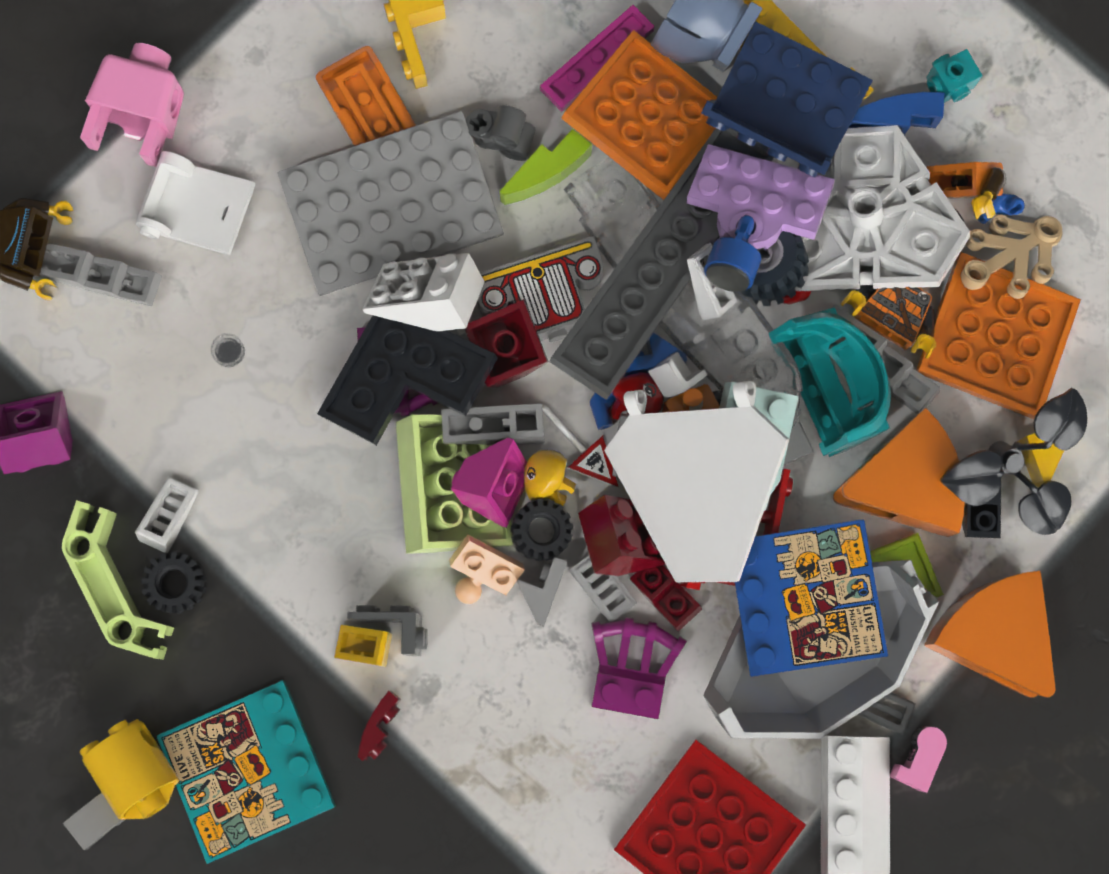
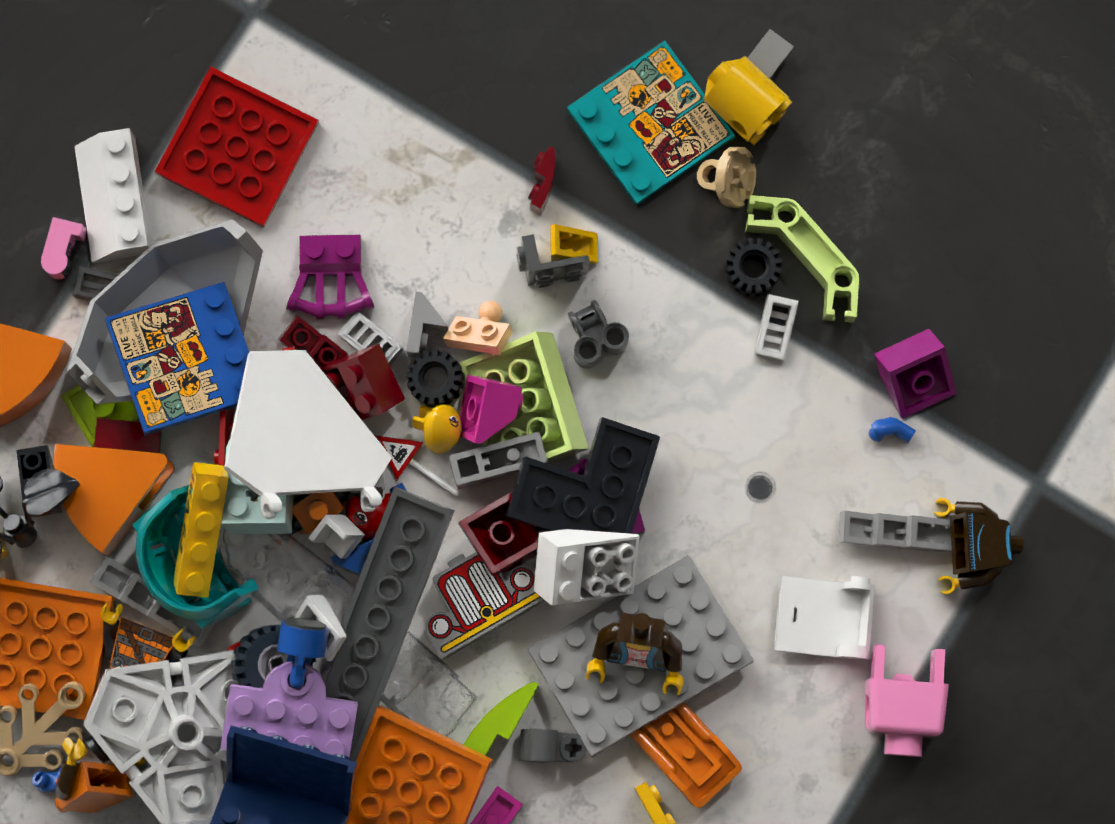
camera: 170 degrees right, 0 degrees up
none -> dark red slope [94,418,162,453]
none -> yellow brick [173,462,229,598]
none -> dark grey piece [567,300,629,369]
none -> dark brown torso [586,613,684,696]
none -> tan tile [697,147,756,208]
none -> blue arm [868,417,916,443]

